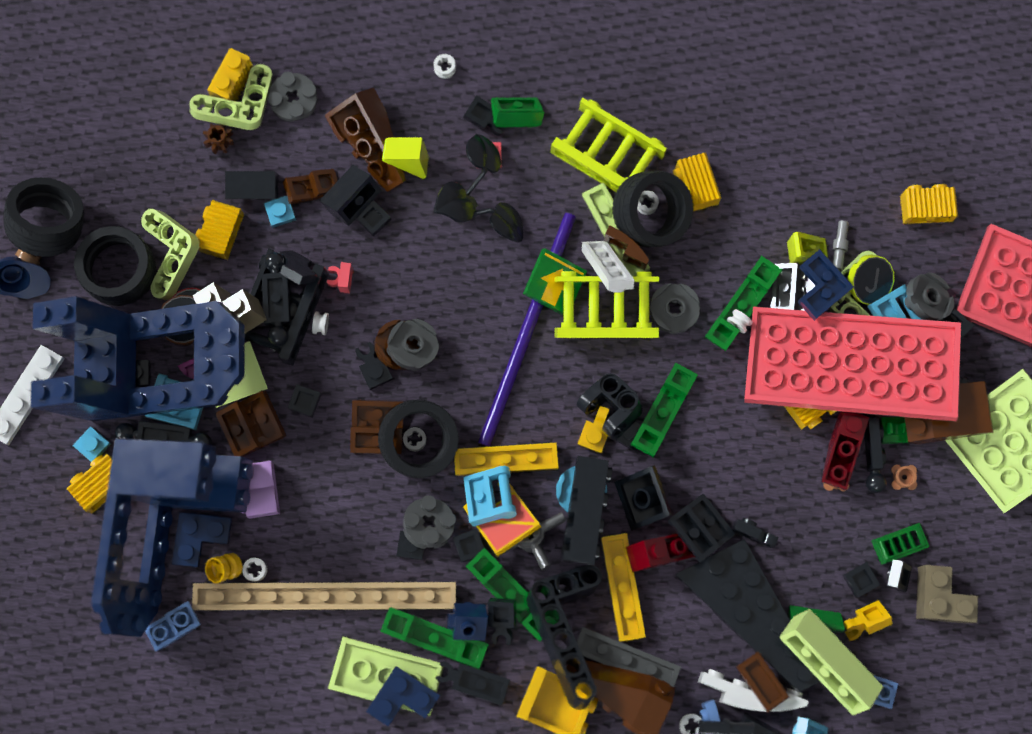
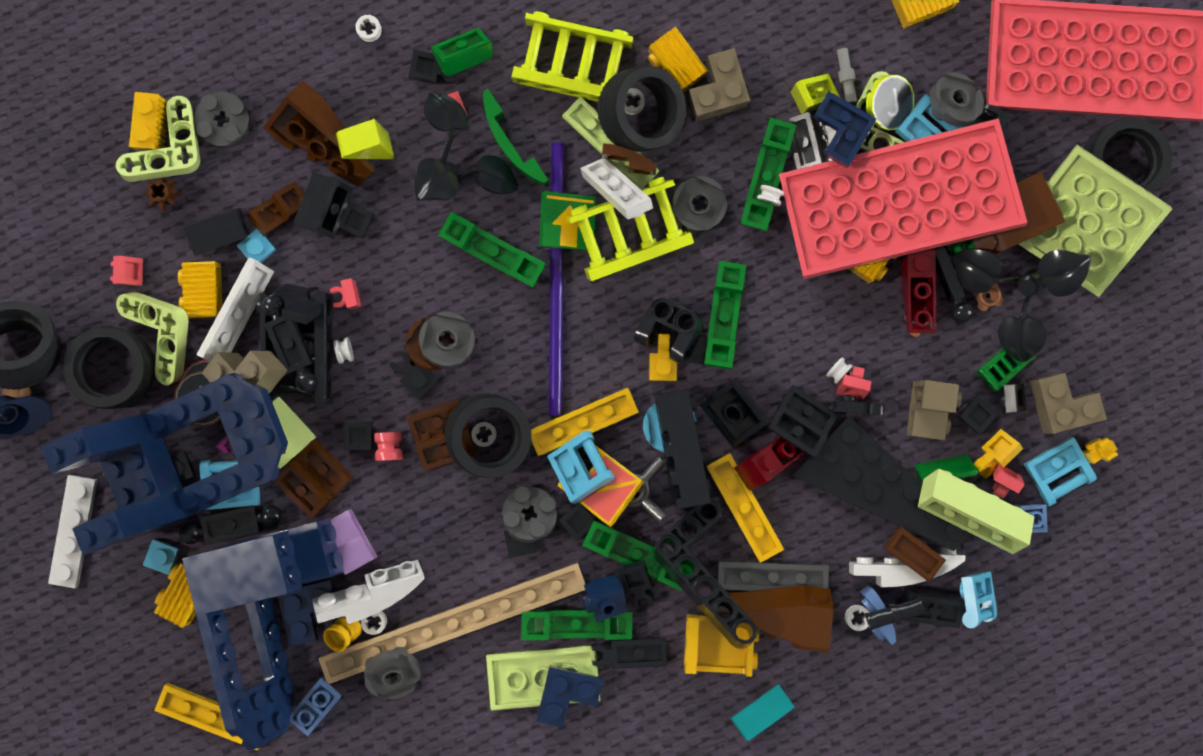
camera: 20 degrees left, 10 degrees up
none -> coral tile [110,256,143,286]
none -> yellow plate [154,683,259,750]
none -> white plate [196,258,274,362]
none -> white slope [312,560,424,624]
none -> dark grey plate [364,647,421,699]
none -> coral wheel [374,432,403,461]
none -> green slope [438,212,547,288]
none -> green slope [483,89,549,187]
none -> dark tan brick [687,48,750,122]
none -> white bush [826,357,853,384]
none -> coral tile [836,366,872,401]
none -> dark tan brick [906,380,962,440]
none -> black plant [954,248,1091,362]
none -> coral tile [992,463,1025,499]
none -> medium azure plate [1024,437,1097,507]
none -> yellow plate [1083,438,1118,464]

